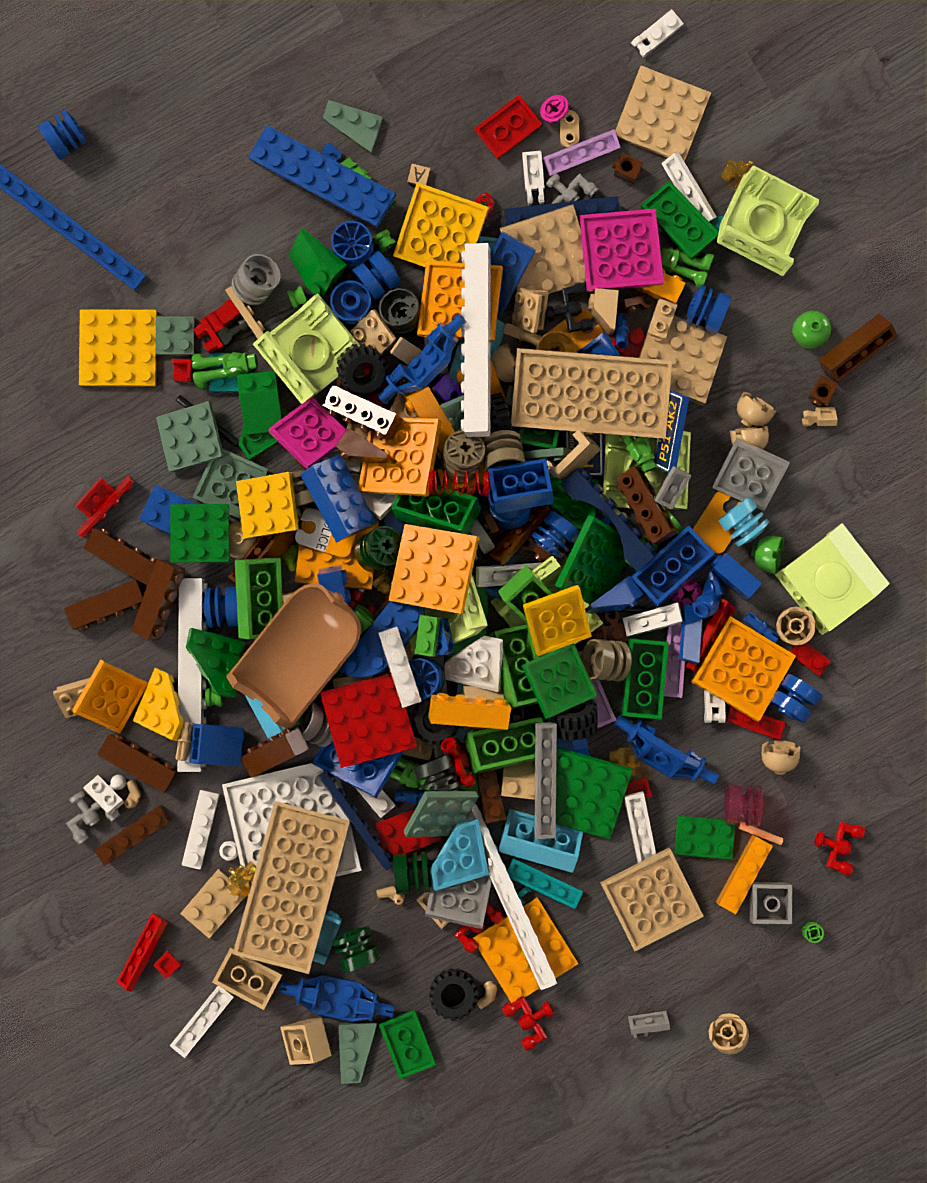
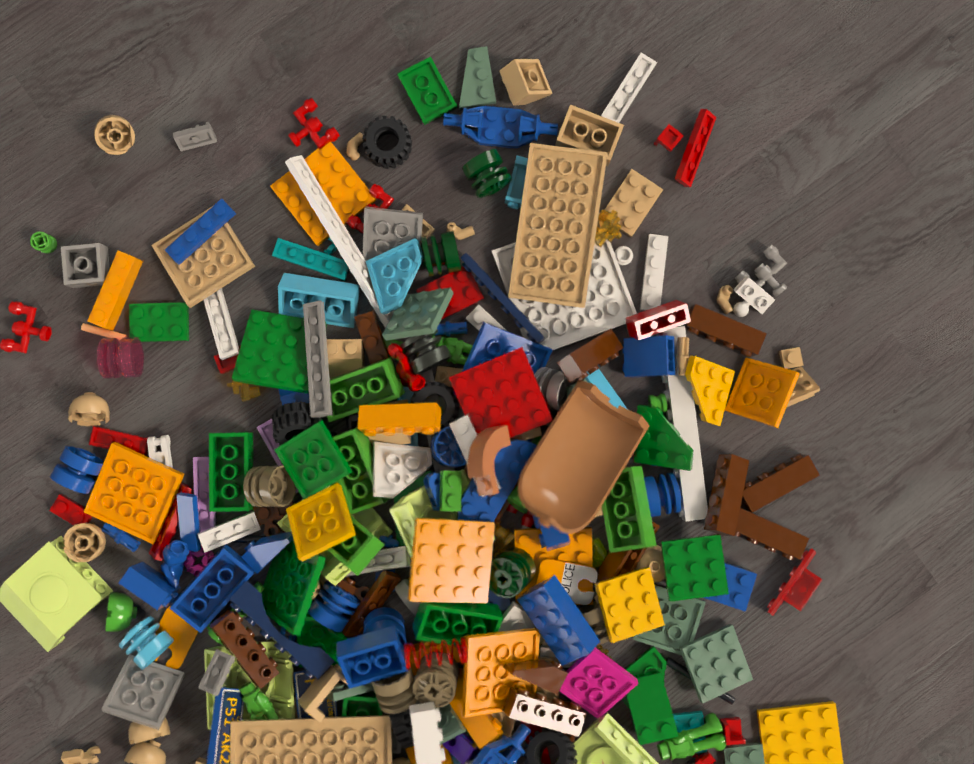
camera: 175 degrees right, 0 degrees up
reddish brown brick [94,805,173,866] -> none
reddish brown plate [482,513,499,535] -> none
blue plate [614,715,719,785] -> none
none -> blue plate [165,199,236,265]
none -> nougat arch [468,425,511,496]
none -> red brick [625,300,691,340]
none -> tan plate [779,347,803,369]

